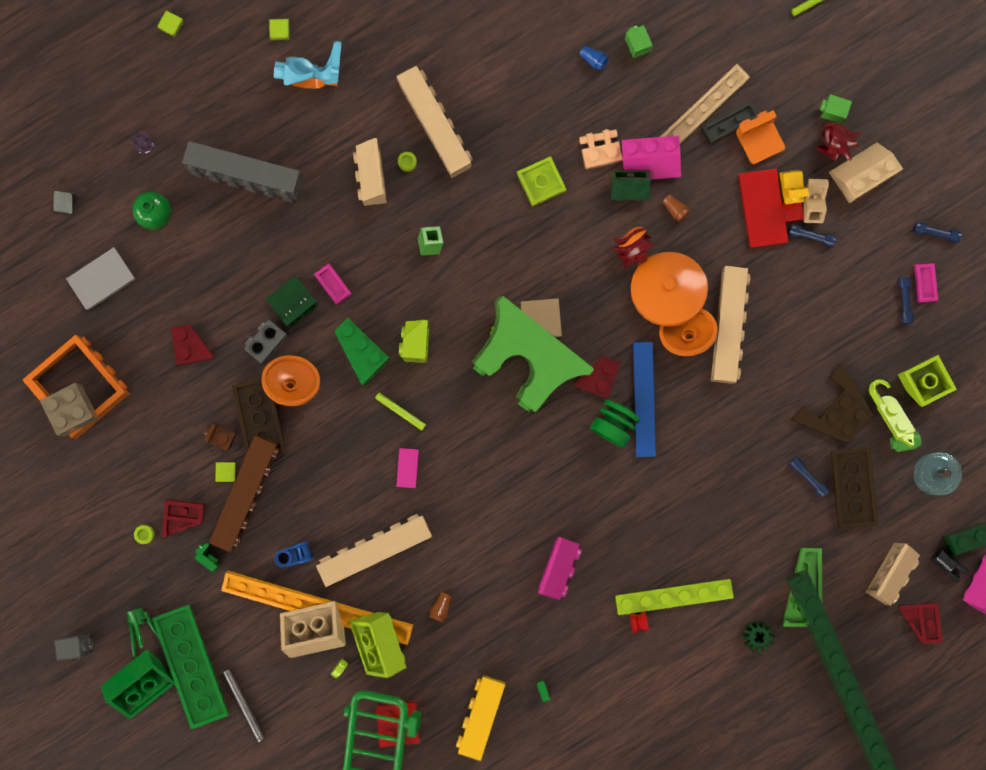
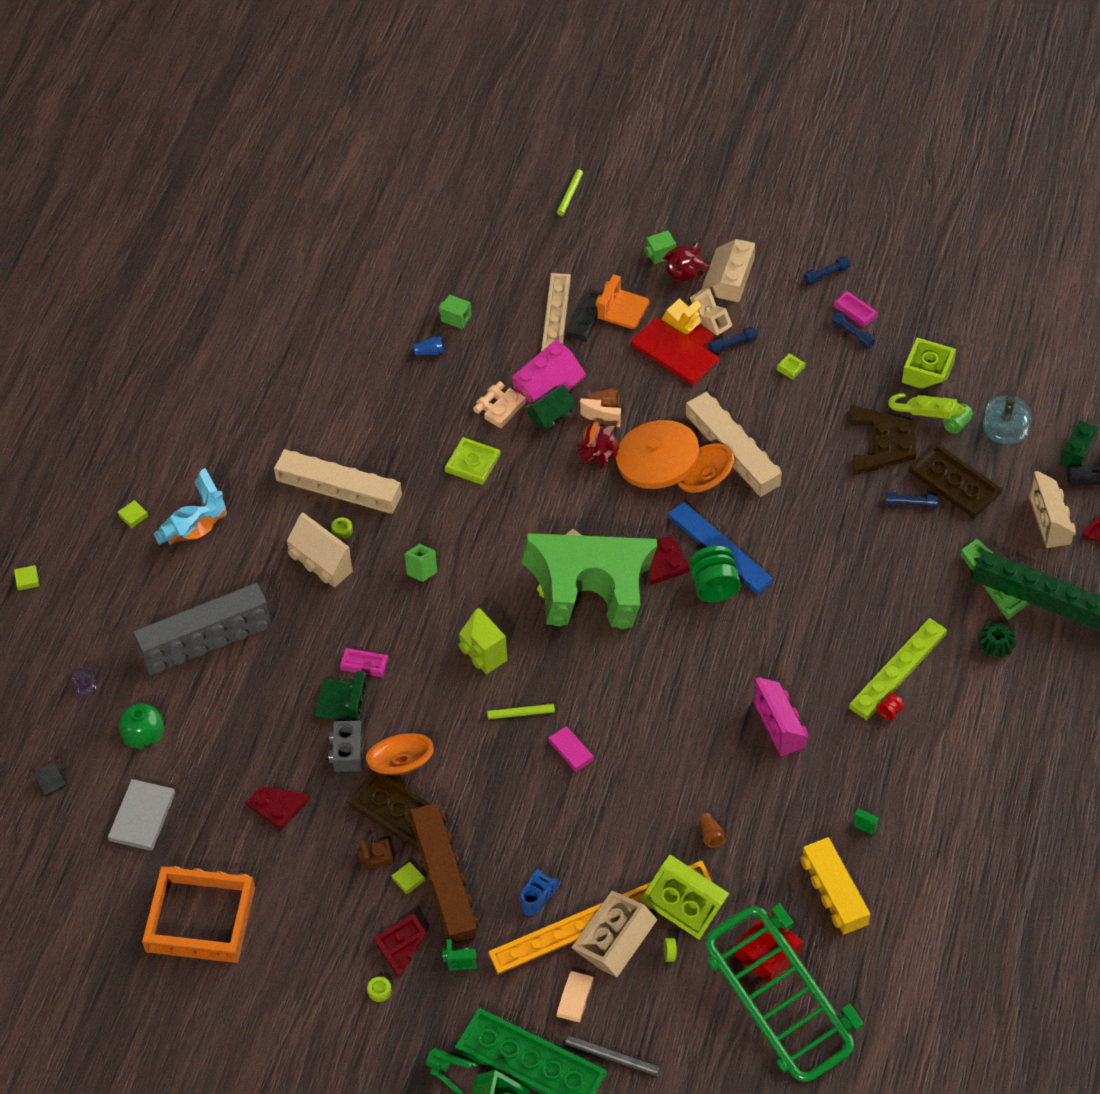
camera: 40 degrees left, 30 degrees down
dark tan brick [40,383,99,437] -> none
tan brick [316,514,433,587] -> none
green wedge [334,318,390,387] -> none
none -> light nougat slope [557,971,594,1023]
none -> light nougat slope [580,398,621,427]
none -> lime tile [777,353,806,380]

